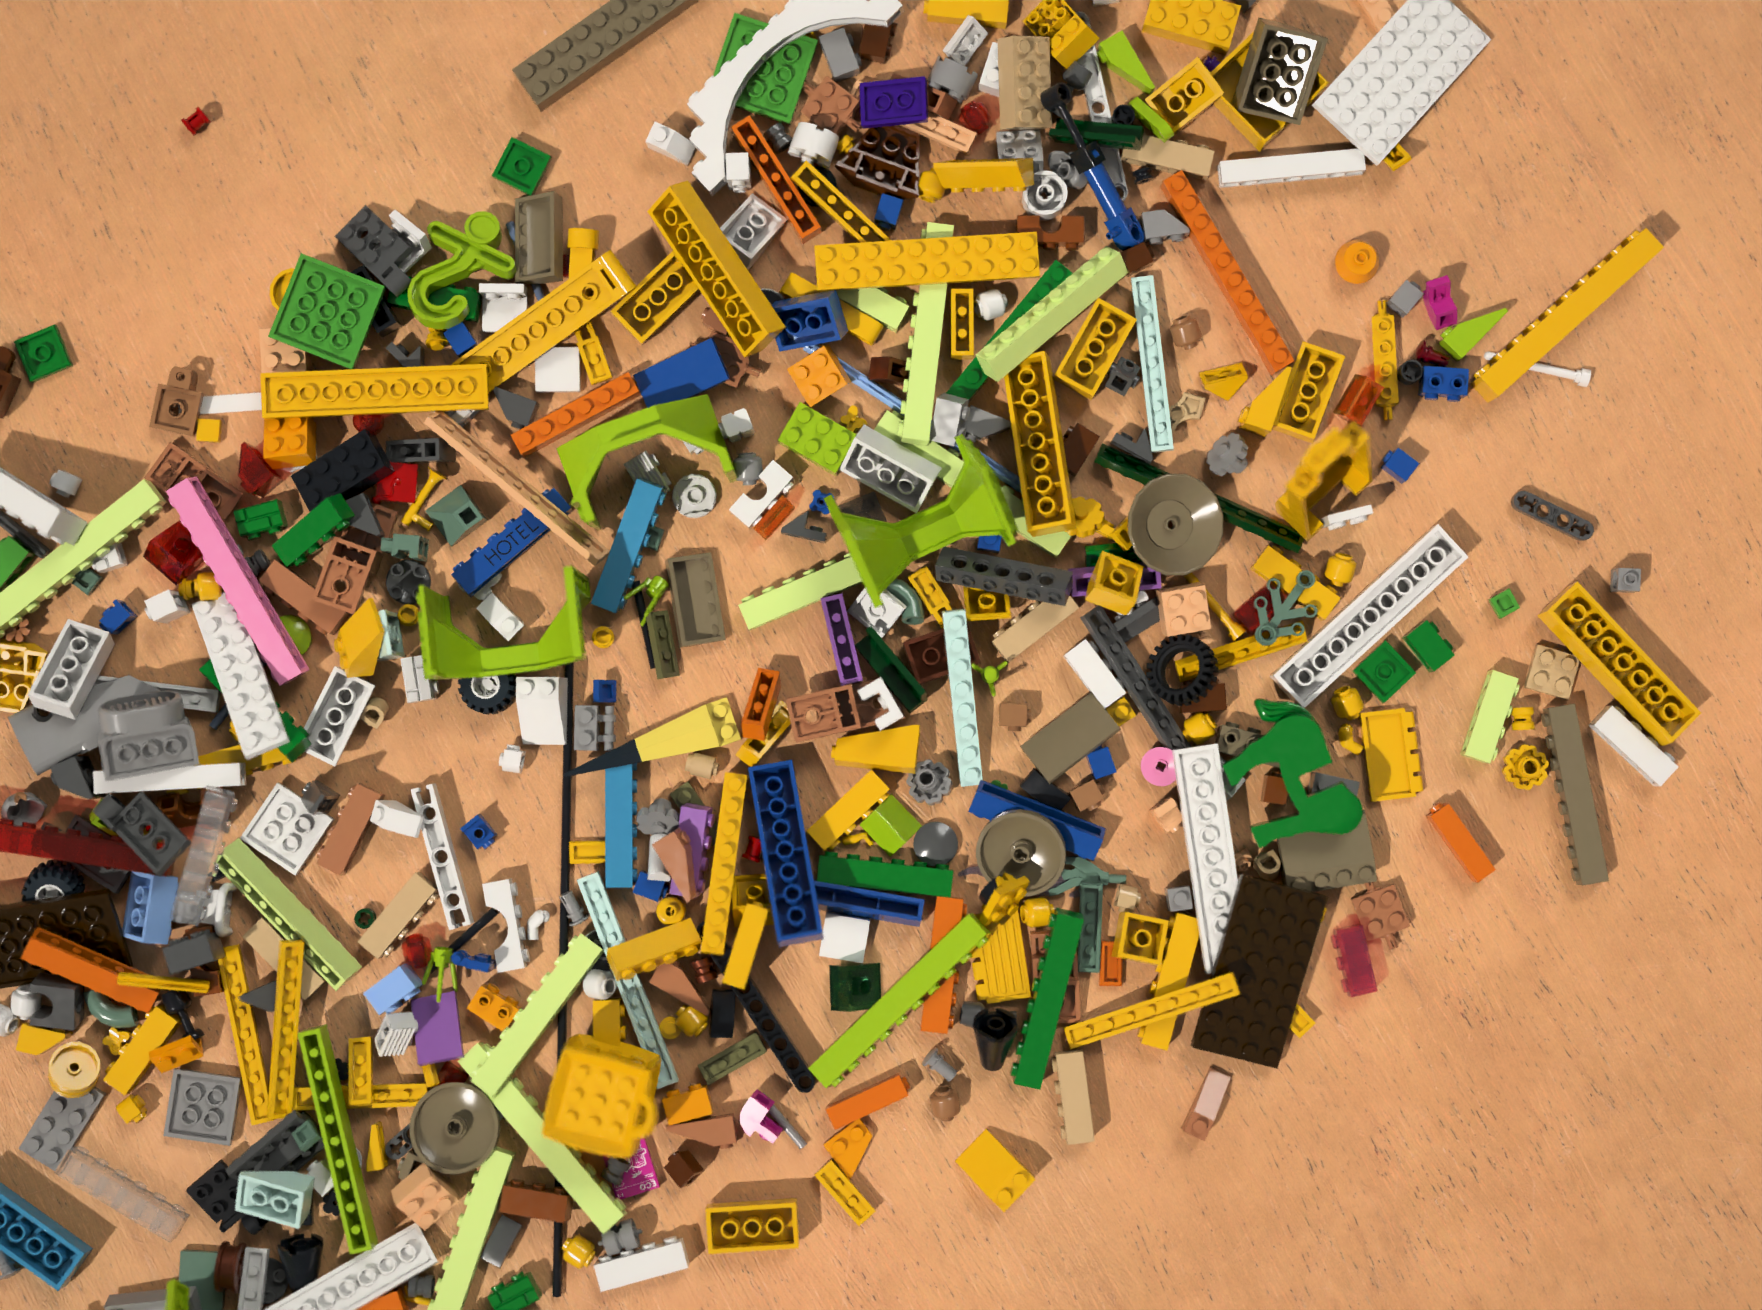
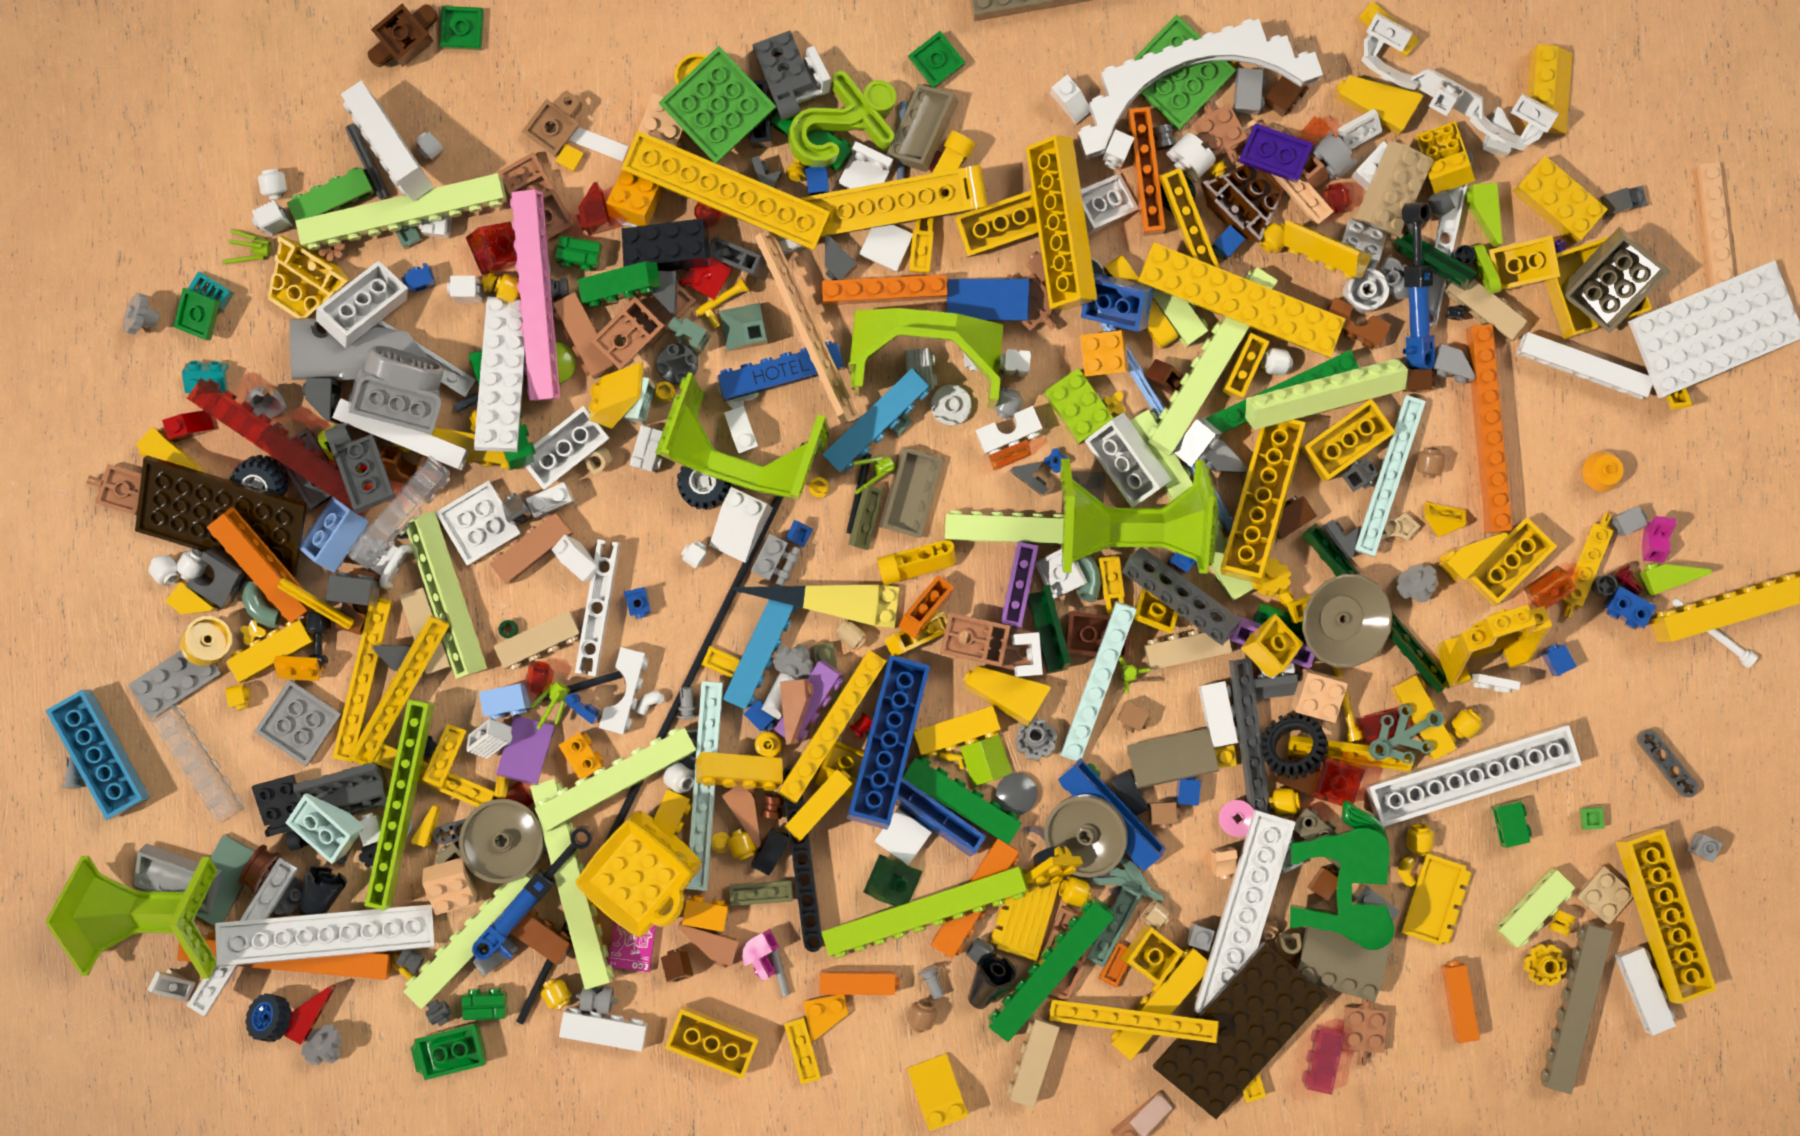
camera: 15 degrees right, 0 degrees up
sand green tile [291,1119,322,1152] -> none
dark grey wheel [601,1156,631,1185] -> none
green plate [1352,640,1416,704] -> none
none -> blue piece [472,825,594,960]
none -> white brick [526,482,575,519]
none -> yellow beam [876,540,957,586]
none -> clear orange brick [1297,116,1331,152]
none -> clear red slope [1312,757,1365,806]

